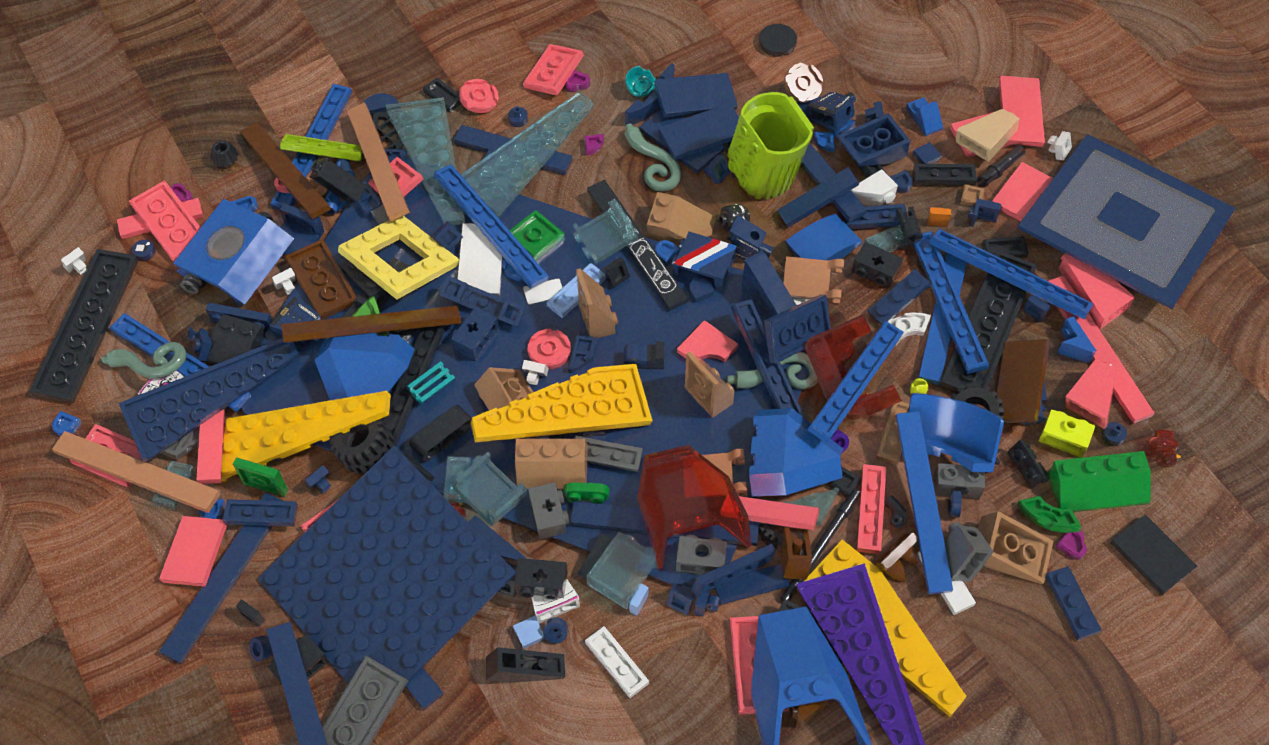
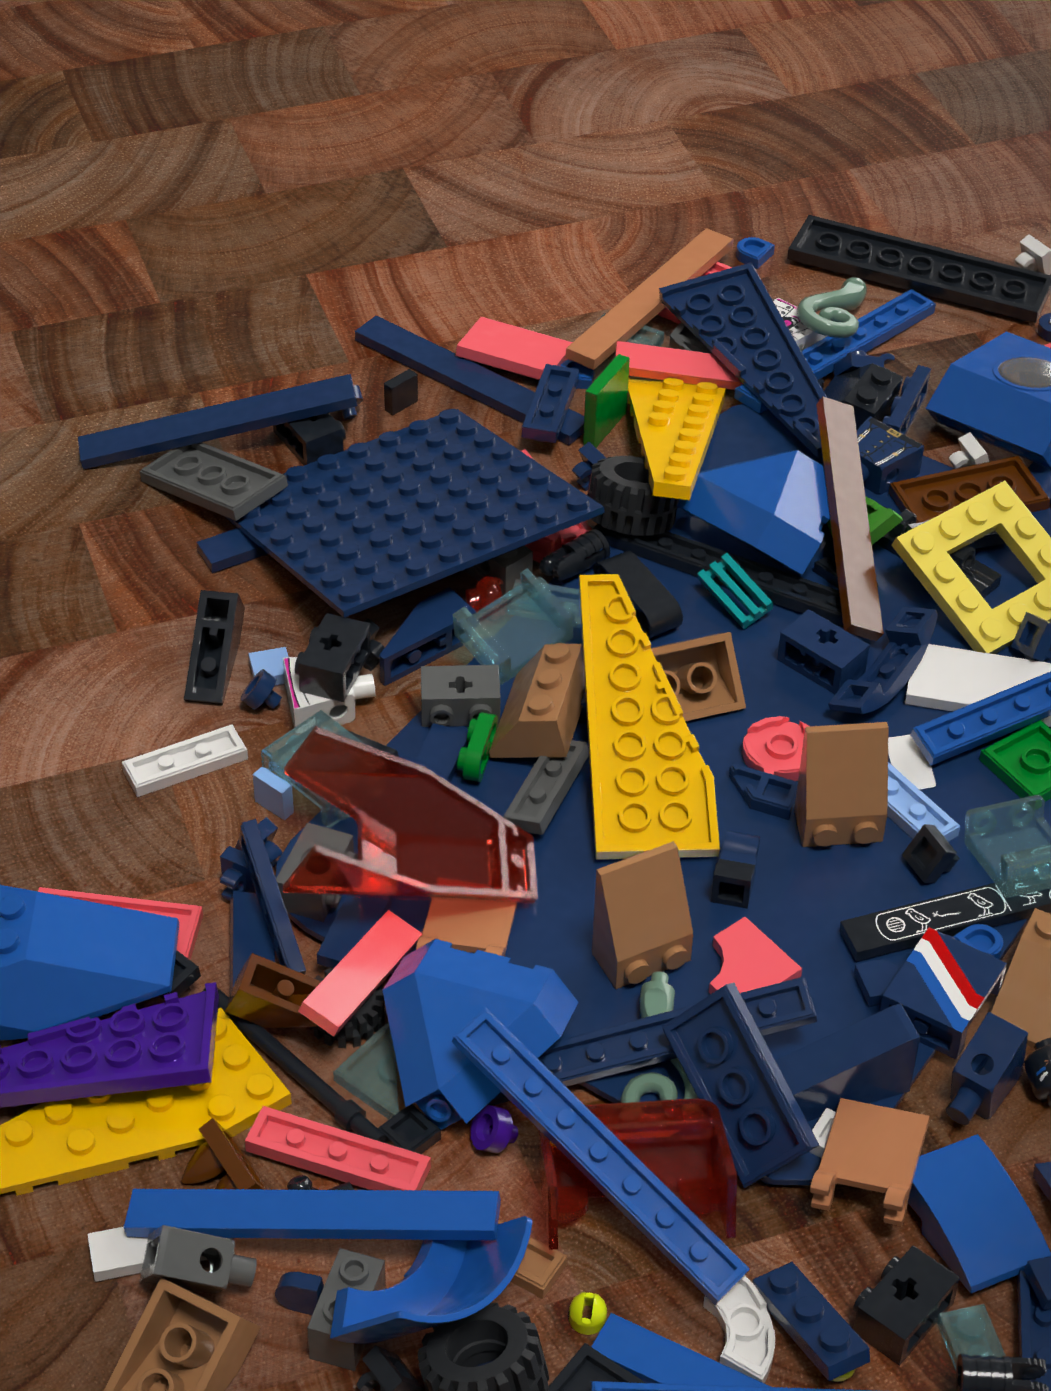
camera: 100 degrees right, 15 degrees down
white tile [522,360,549,385] -> none

